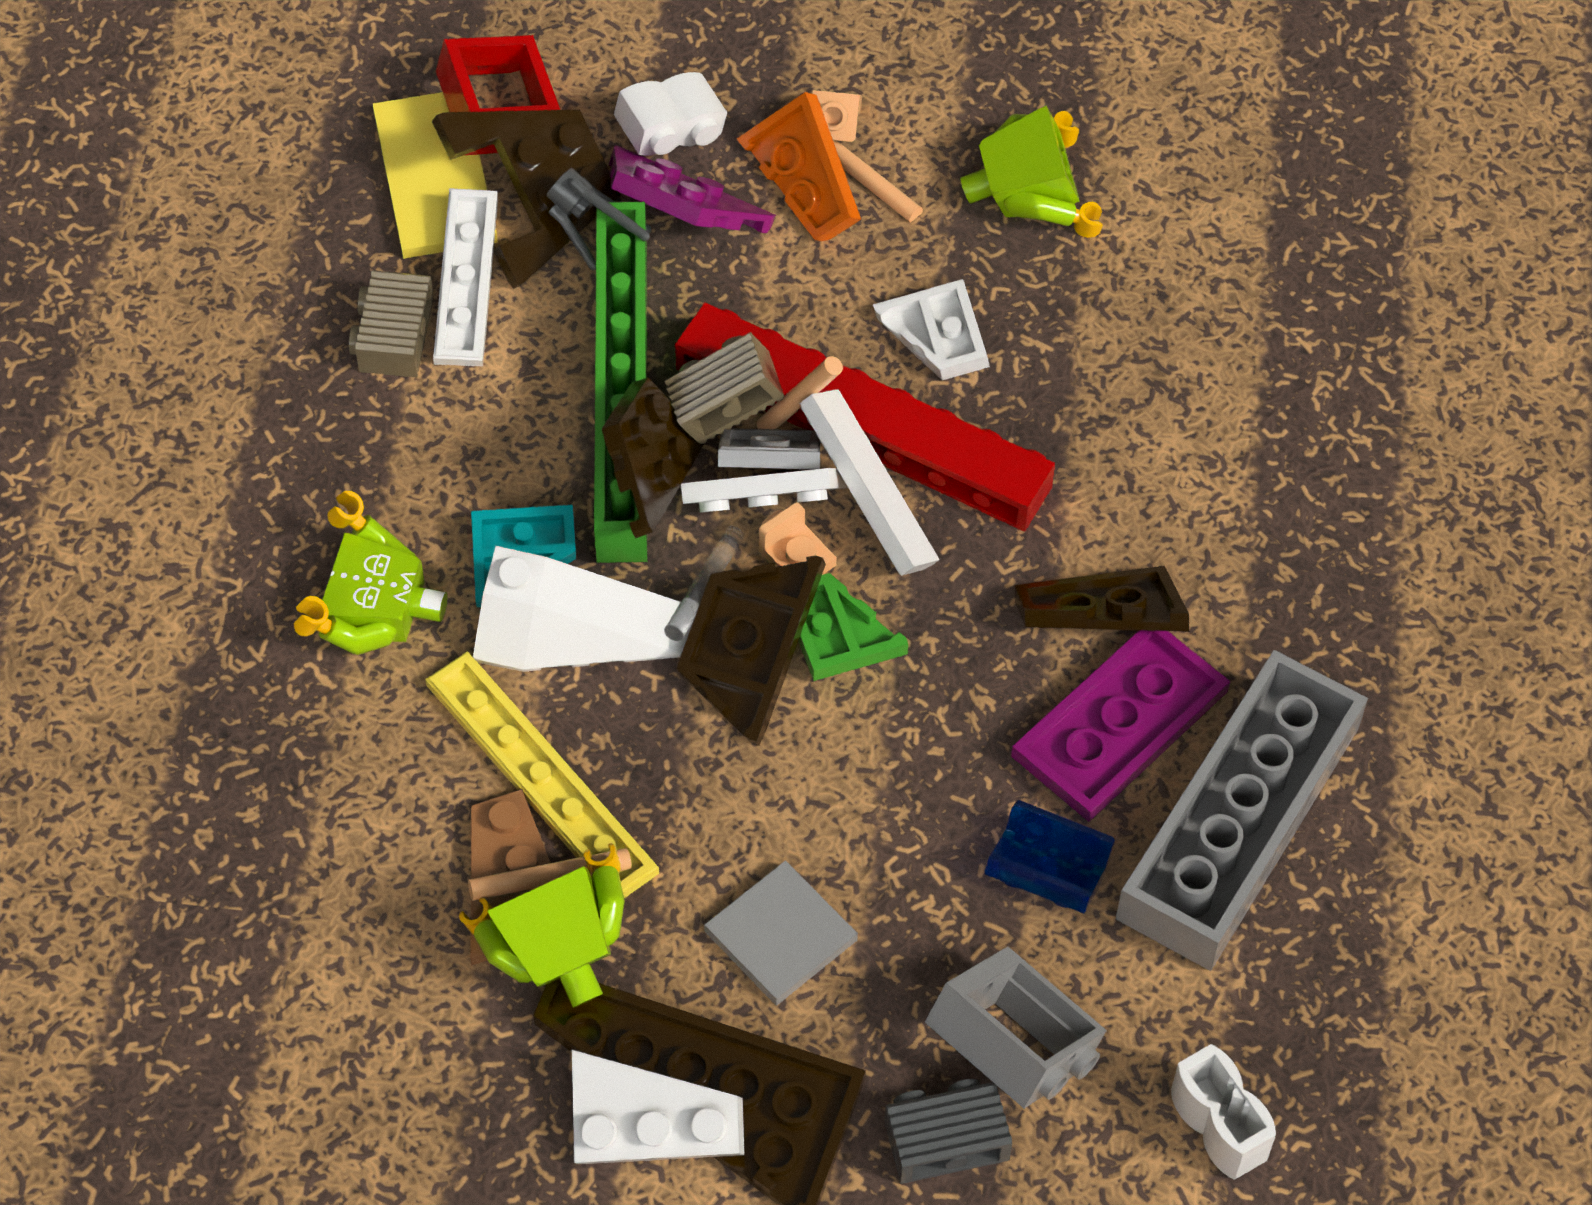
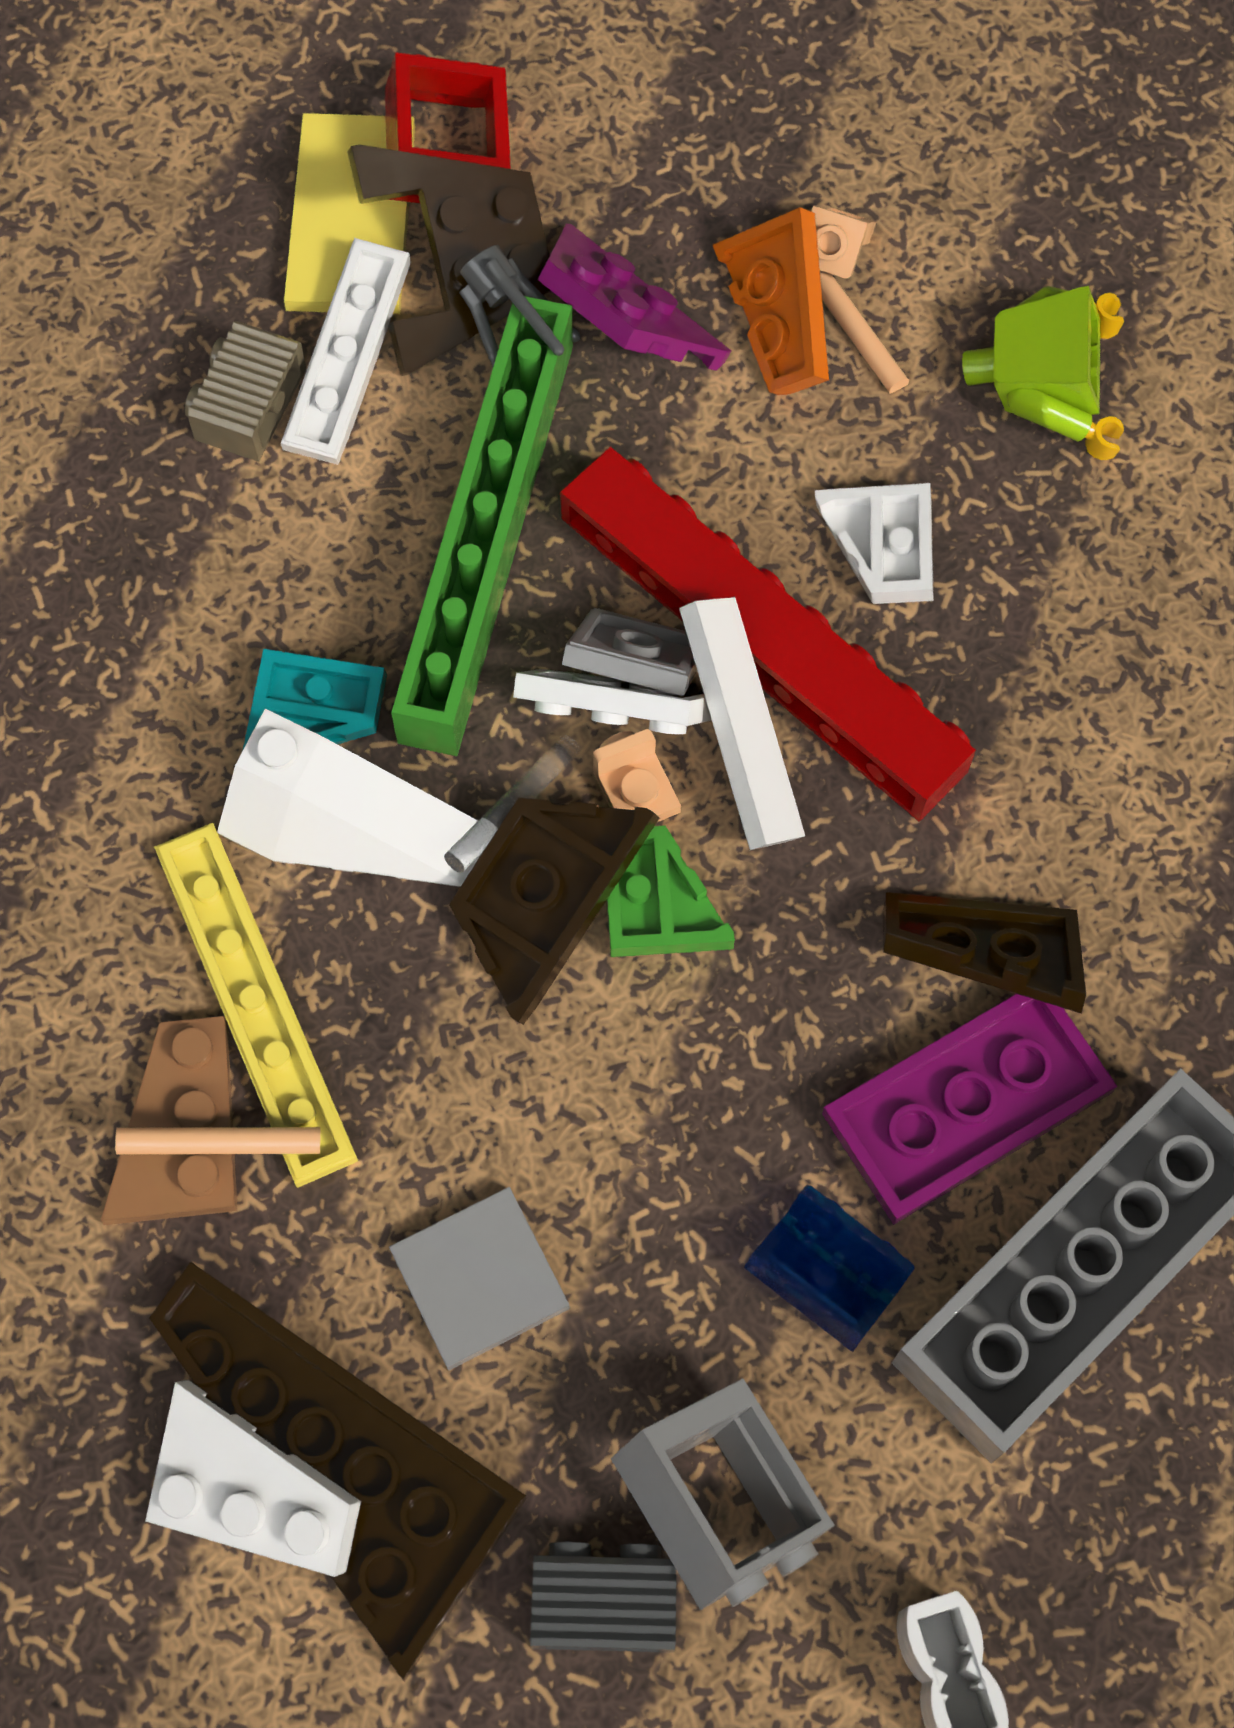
camera: 15 degrees right, 10 degrees up
lime torso [294,491,448,655] -> none
lime torso [459,843,625,1008] -> none
dark brown wing [602,377,704,538] -> none
white brick [614,72,727,156] -> none
dark tan brick [664,332,784,444] -> none
light nougat bar [756,356,843,429] -> none

